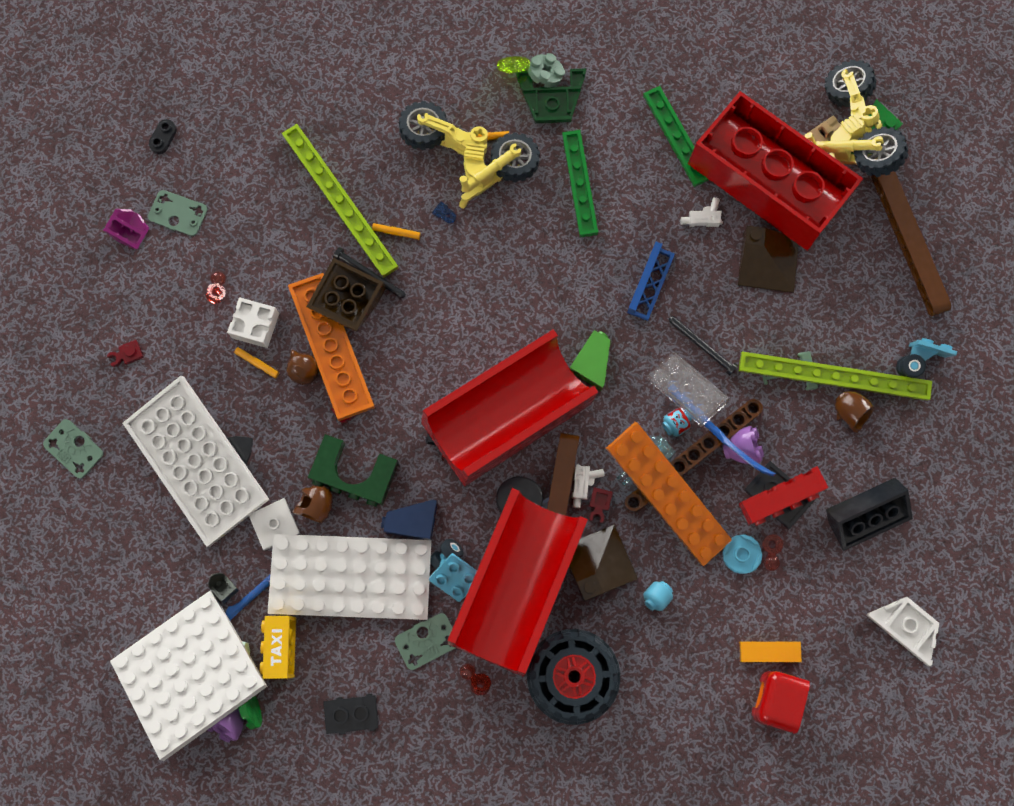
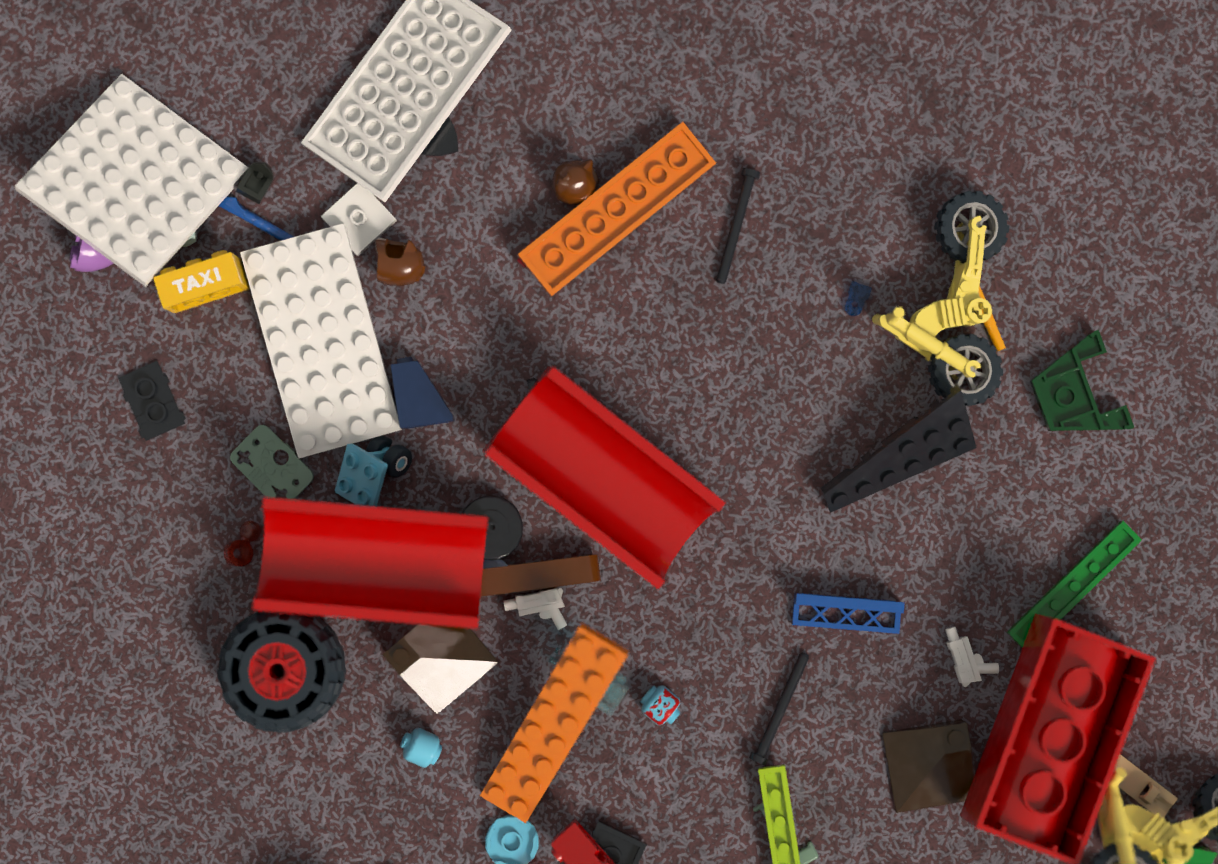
camera: 70 degrees right, 10 degrees up
clear red plate [205,272,226,304] -> none
white piece [227,297,279,348] -> none
light orange piece [234,347,280,379] -> none
green tile [238,695,262,730] -> none
lime plate [282,124,399,278] -> none
dark brown slope [306,258,386,332] -> none
dark green arch [308,434,399,508] -> none
light orange piece [372,223,421,240] -> none
clear neon green wheel [497,56,530,73] -> none
sand green plate [528,53,565,87] -> none
green plate [562,130,598,237] -> none
bright green slope [570,330,610,391] -> none
dark red plate [589,487,613,524] -> none
reddish brown beam [624,399,763,513] -> none
clear plate [647,352,729,427] -> none
blue piece [669,387,776,476] -> none
medium lavender piece [723,426,764,464] -> none
none -> black wing [820,384,976,513]

